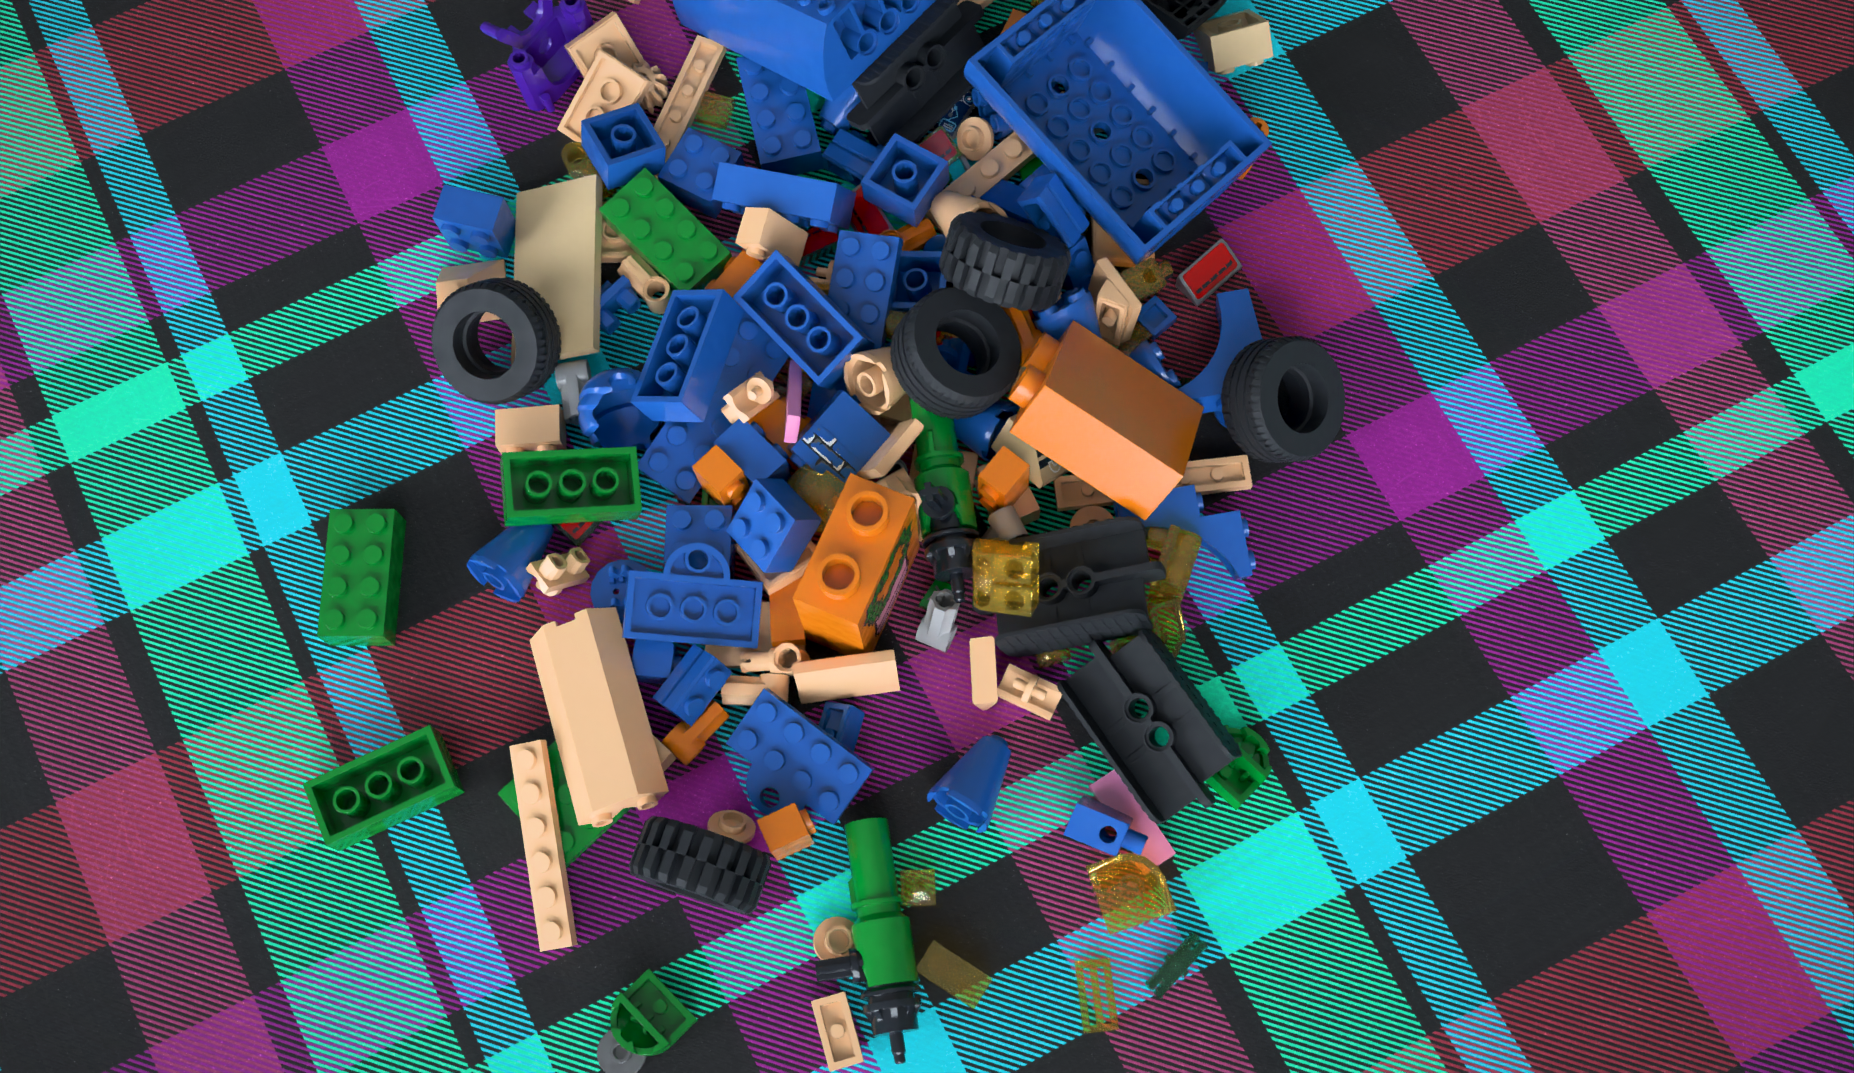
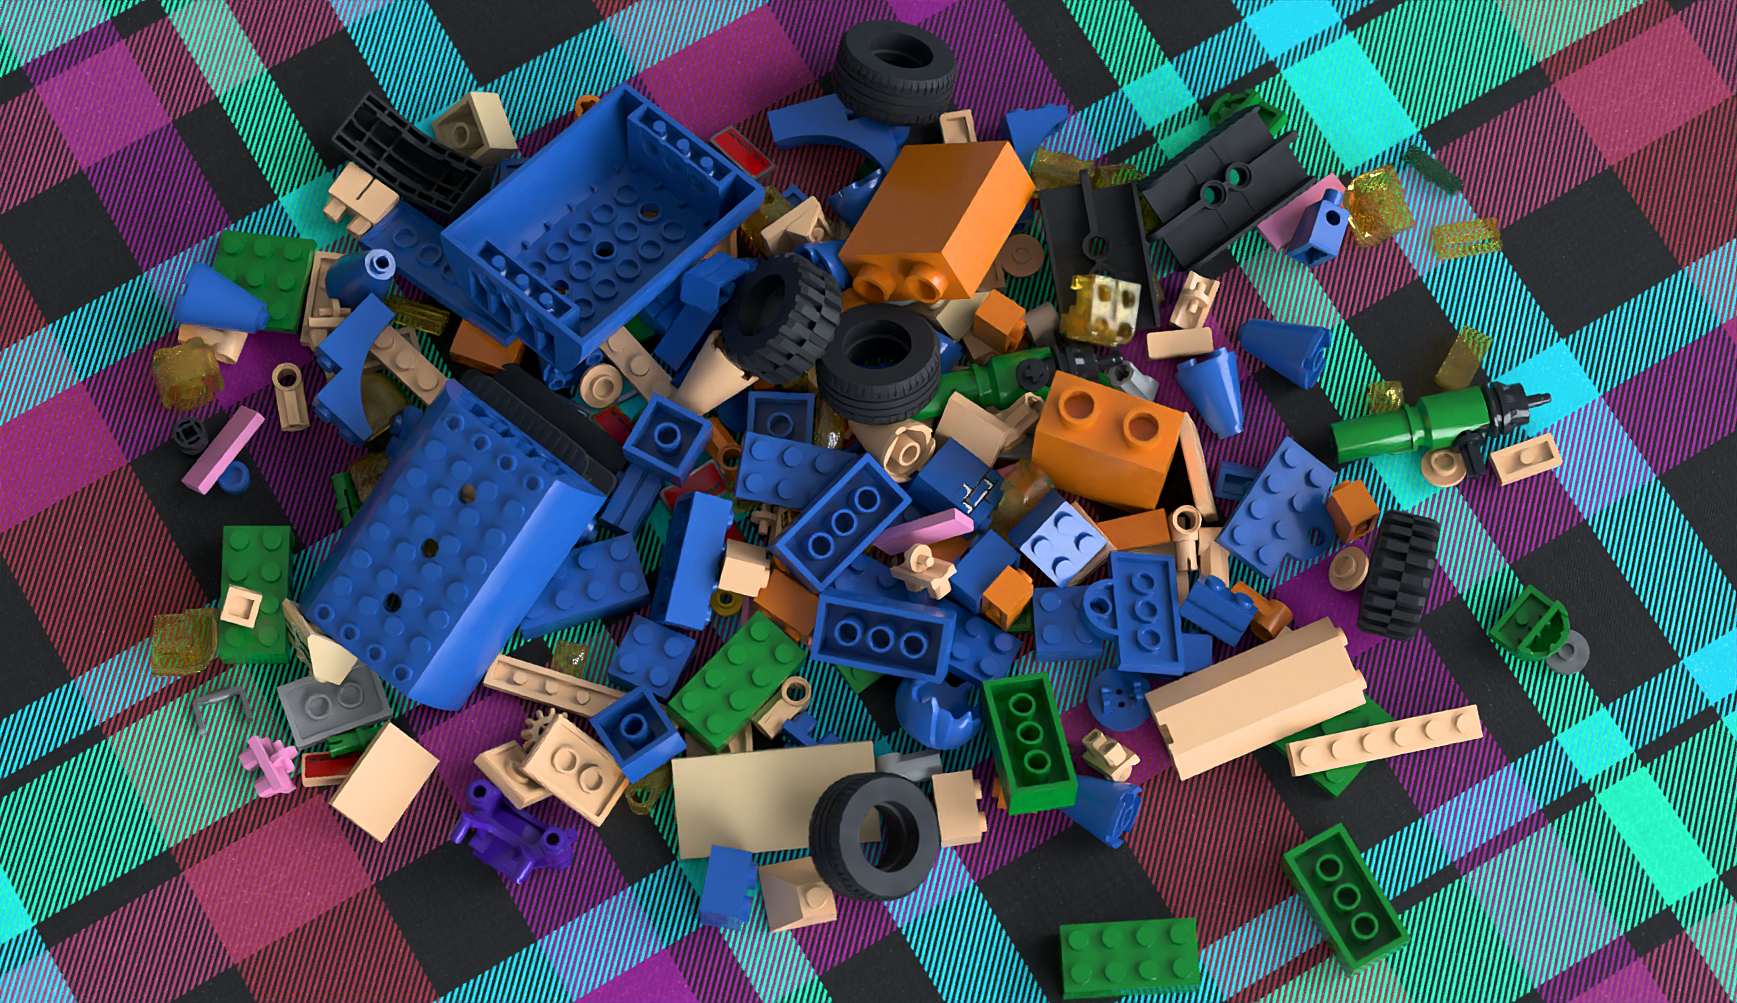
camera: 100 degrees left, 0 degrees up
none -> blue cone [1173,347,1244,440]

